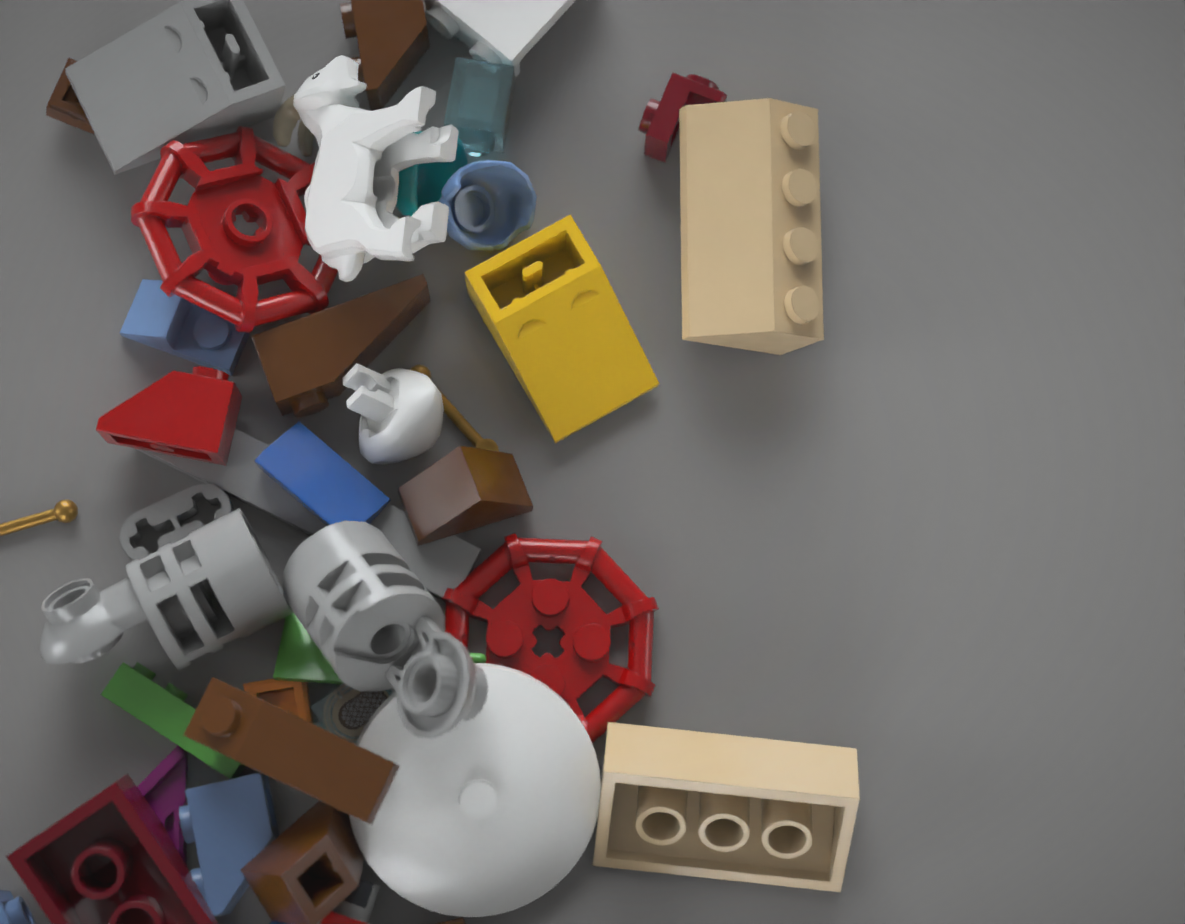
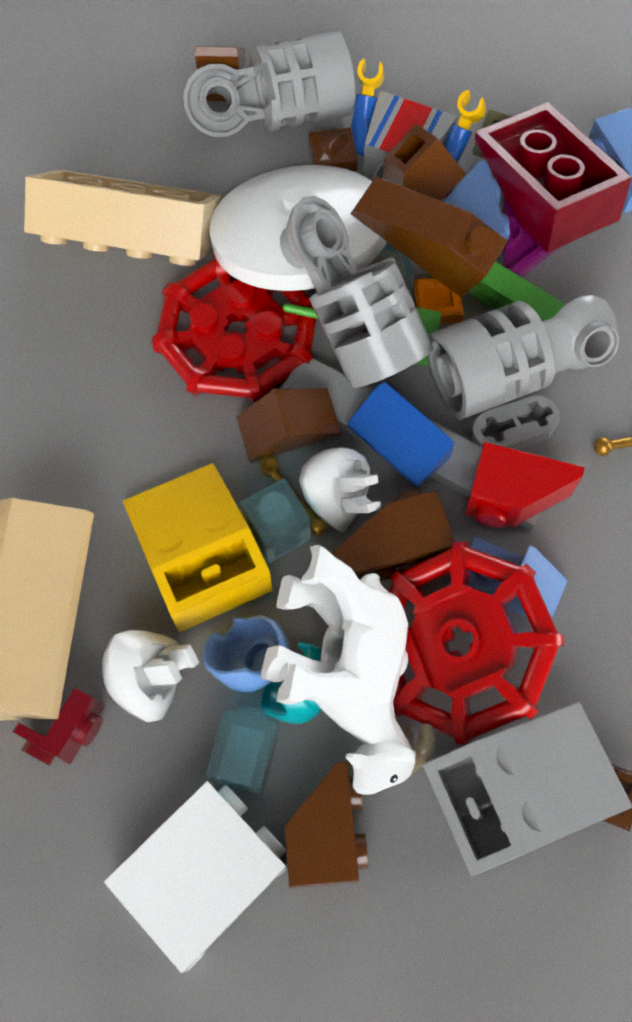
camera: 170 degrees left, 10 degrees down
none -> white piece [102,630,200,722]
none -> clear light blue brick [240,478,311,564]

